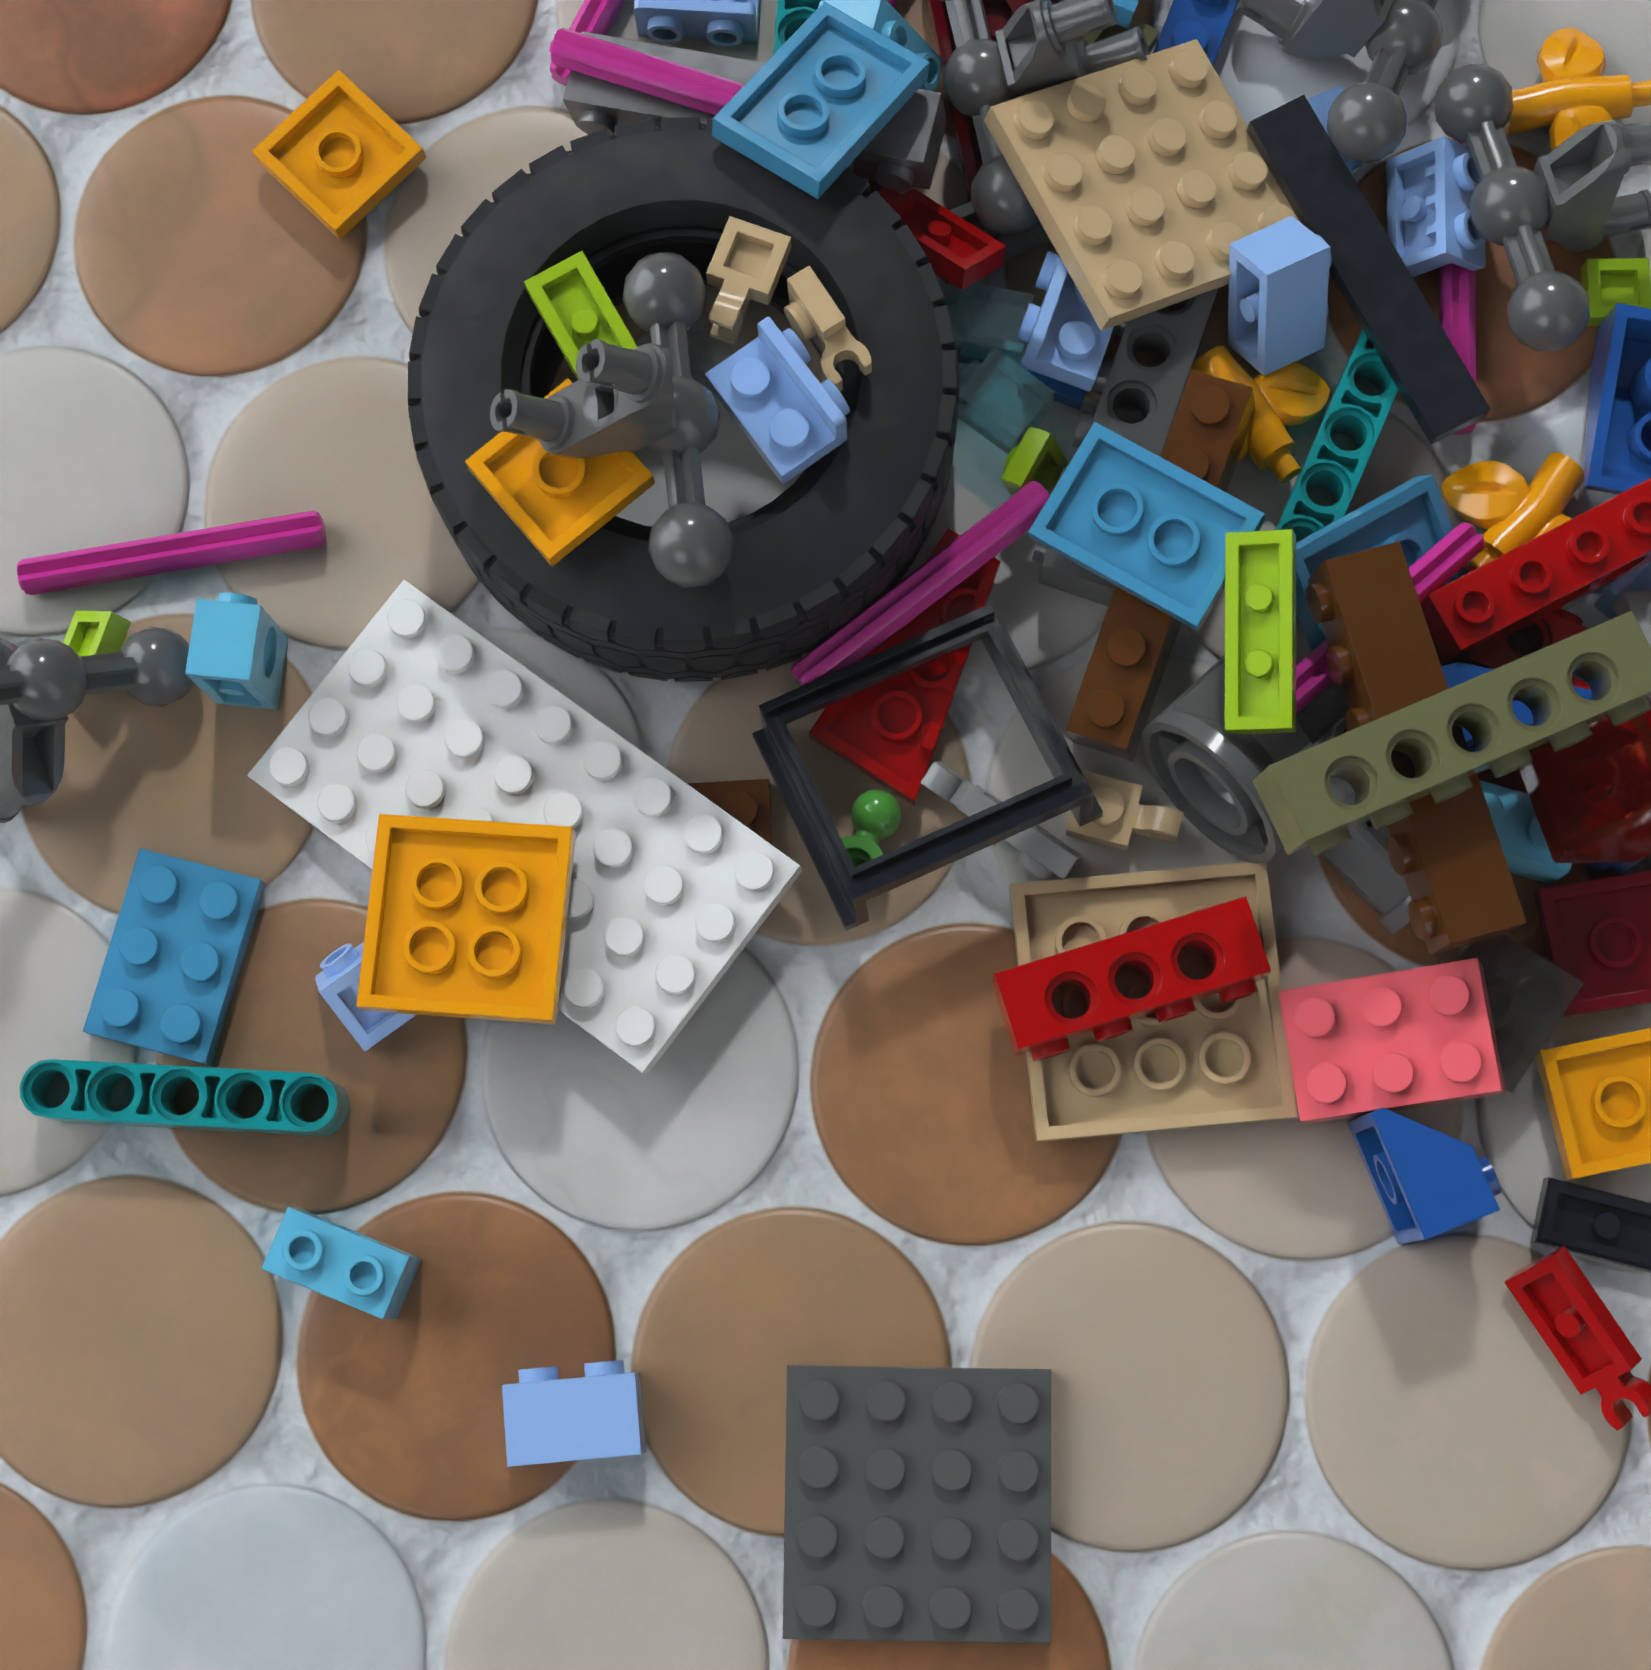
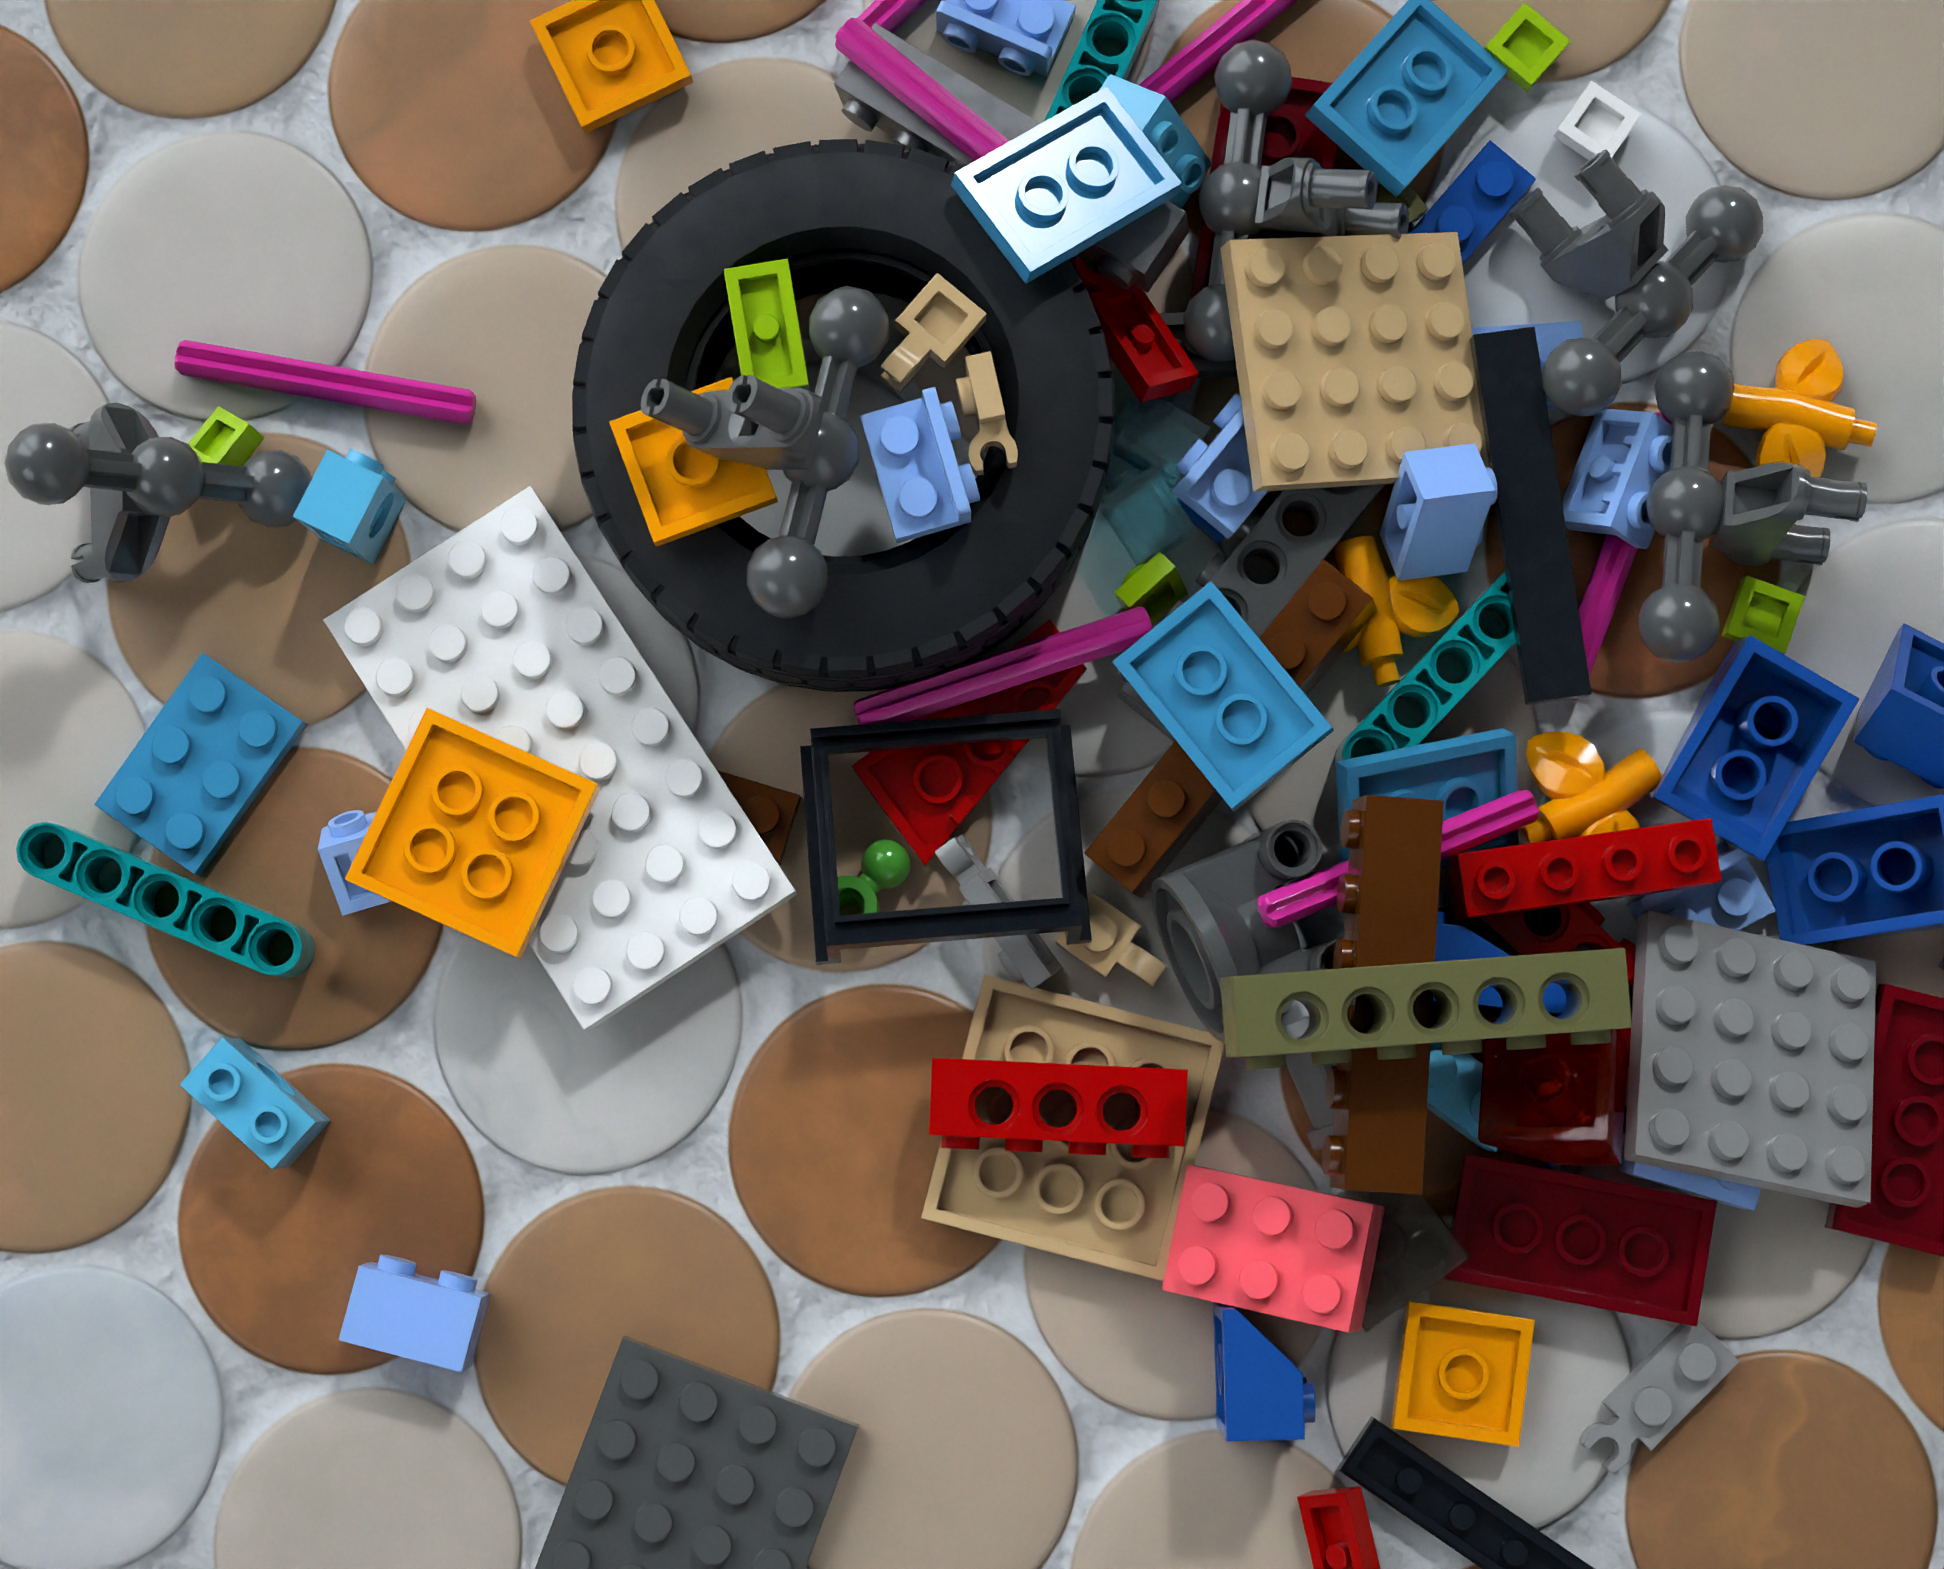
camera: 15 degrees right, 5 degrees up
lime plate [1225,529,1296,734] -> none

